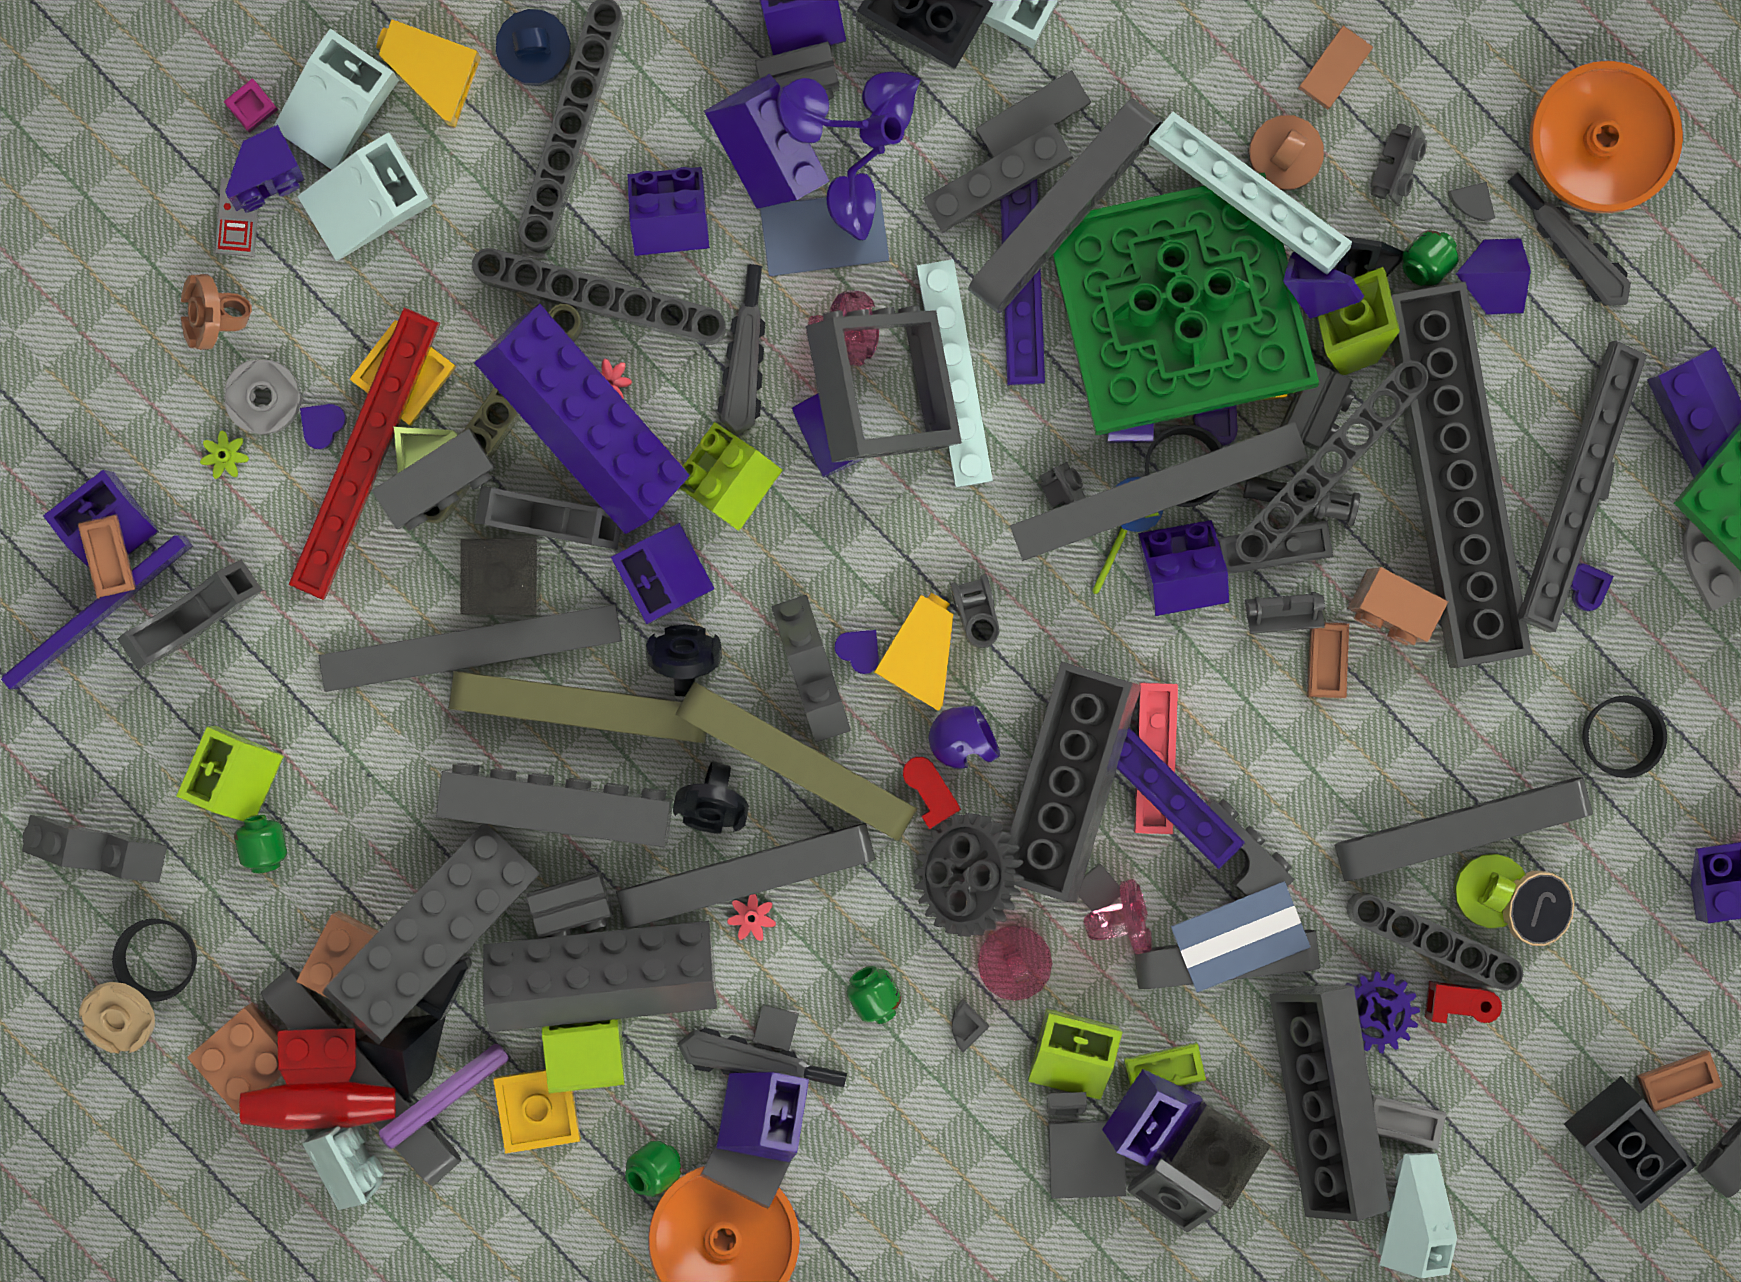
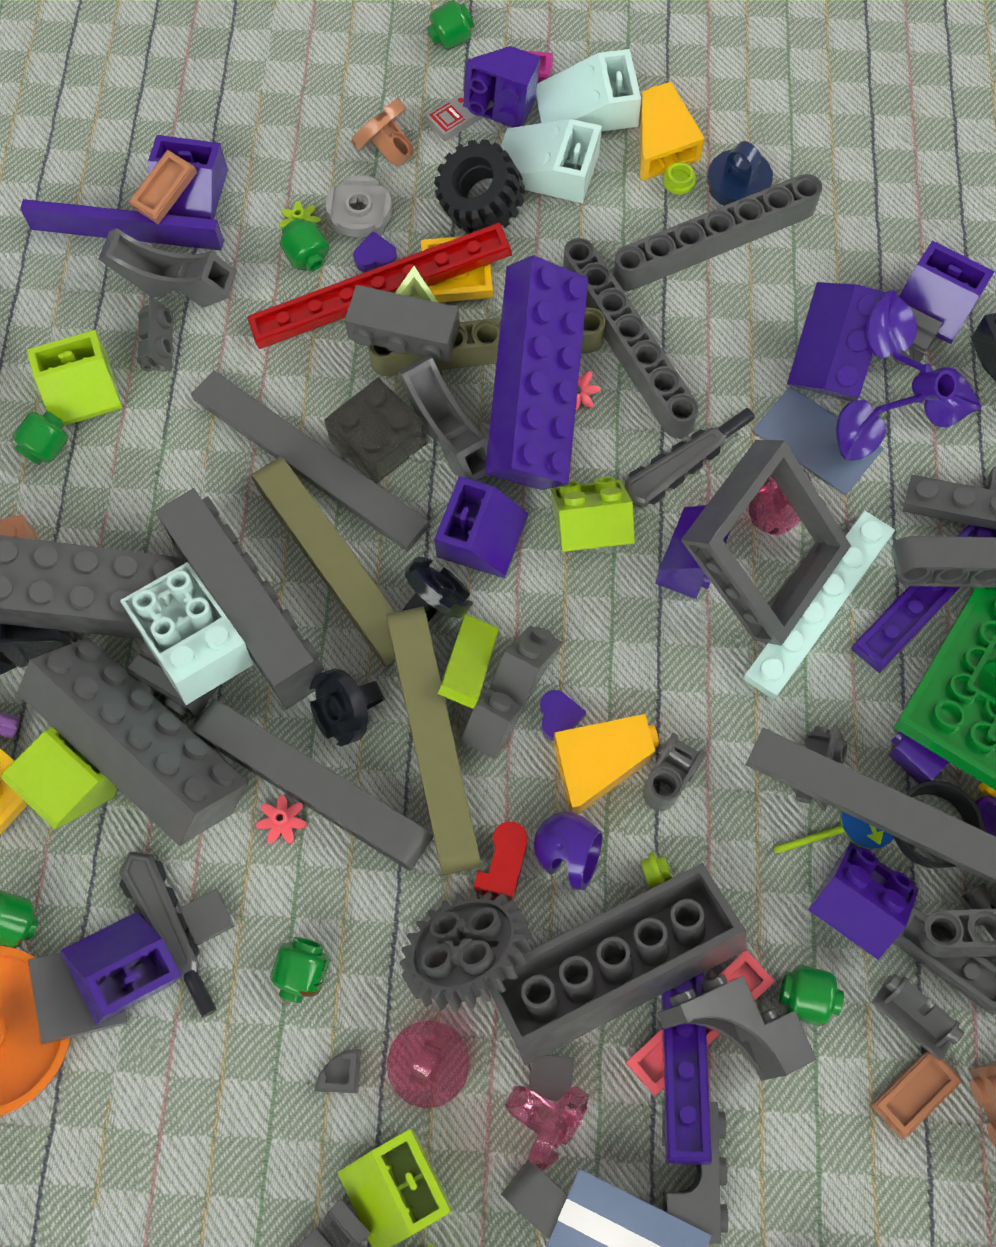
camera: 50 degrees right, 20 degrees down
dark purple slope [627,167,710,256] -> none
none -> light aqua slope [120,562,253,705]
none -> dark grey hinge [137,296,174,371]
none -> green head [279,219,329,272]
none -> green head [426,0,475,50]
none -> black tyre [434,139,525,234]
none -> lime tile [437,614,499,709]
none -> lime plate [641,851,673,889]
none -> dark grey arch [657,974,817,1081]
none -> lime plate [663,162,696,195]
none -> green head [779,965,844,1026]

